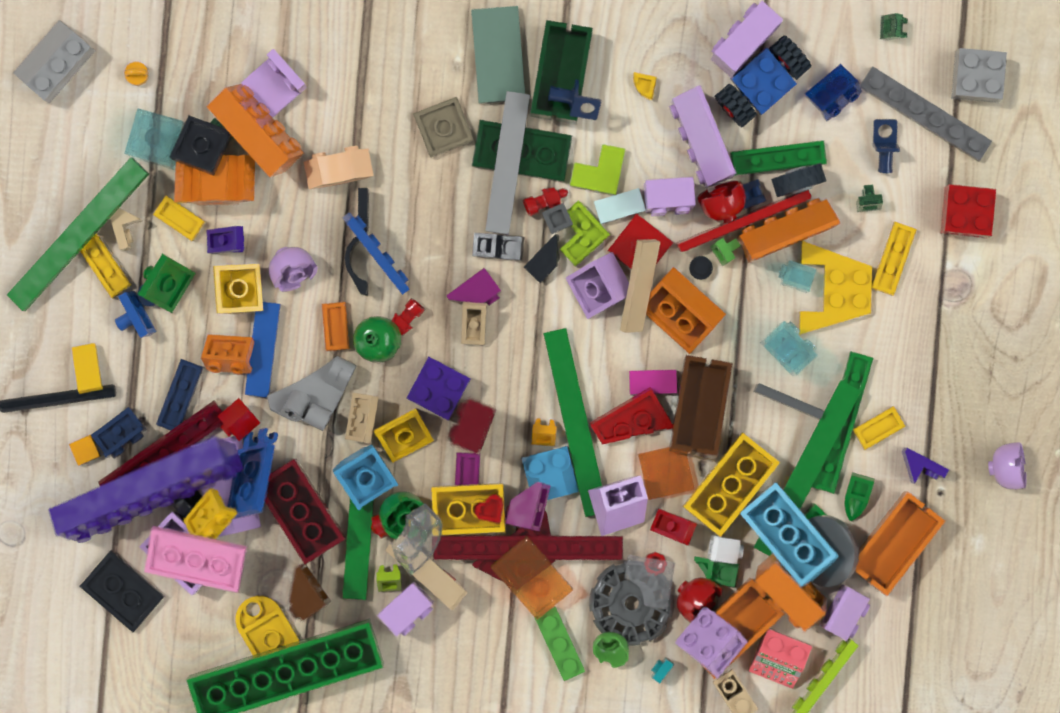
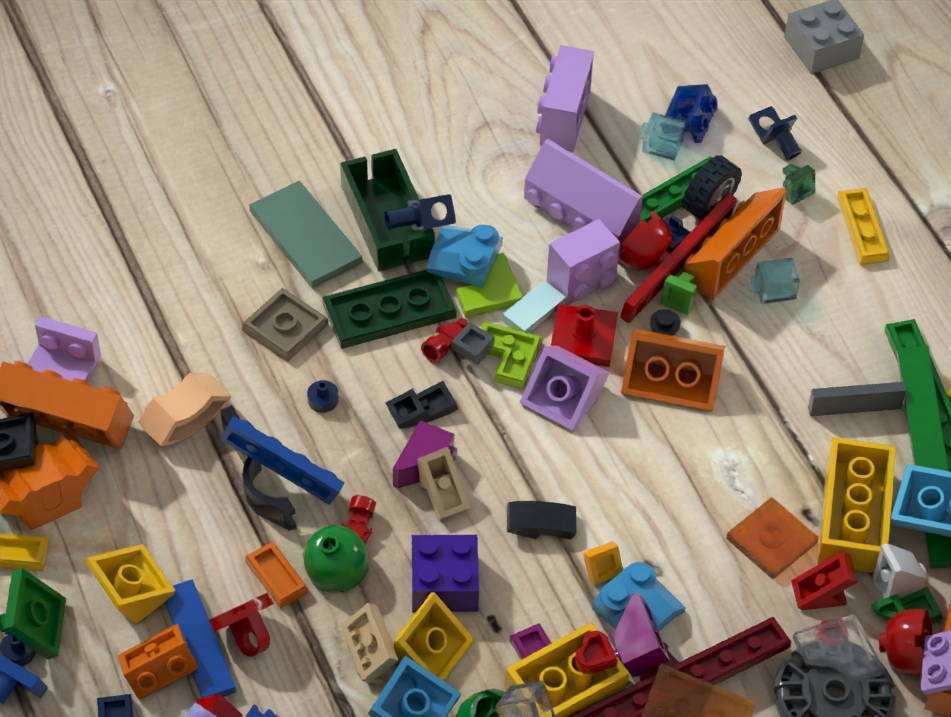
camera: 30 degrees left, 35 degrees down
dark purple slope [207,226,244,253] -> none
light grey panel [267,356,357,431] -> none
lavender cylinder [269,247,318,292] -> none
dark red brick [448,398,496,454] -> none
light grey tile [485,91,530,235] -> none
black slope [524,233,560,283] -> none
green tile [543,328,602,517] -> none
lavender slope [588,475,648,536] -> none
red wing [590,387,673,445] -> none
tan tile [620,239,660,333] -> none
dark pink tile [629,370,677,395] -> none
yellow tile [633,72,657,101] -> none
reddish brown piece [669,355,733,459] -> none
plate [714,35,812,128] -> none
clear light blue brick [760,321,817,376] -> none
yellow wing [799,241,872,335] -> none
flat silver plate [859,66,992,162] -> none
clear green tile [880,13,908,40] -> none
red piece [940,184,996,238] -> none
none -> red tile [208,593,274,657]
none -> dark blue tile [307,380,339,413]
none -> dark azure slope [426,225,503,288]
none -> black slope [507,501,577,540]
none -> clear light blue brick [639,112,686,161]

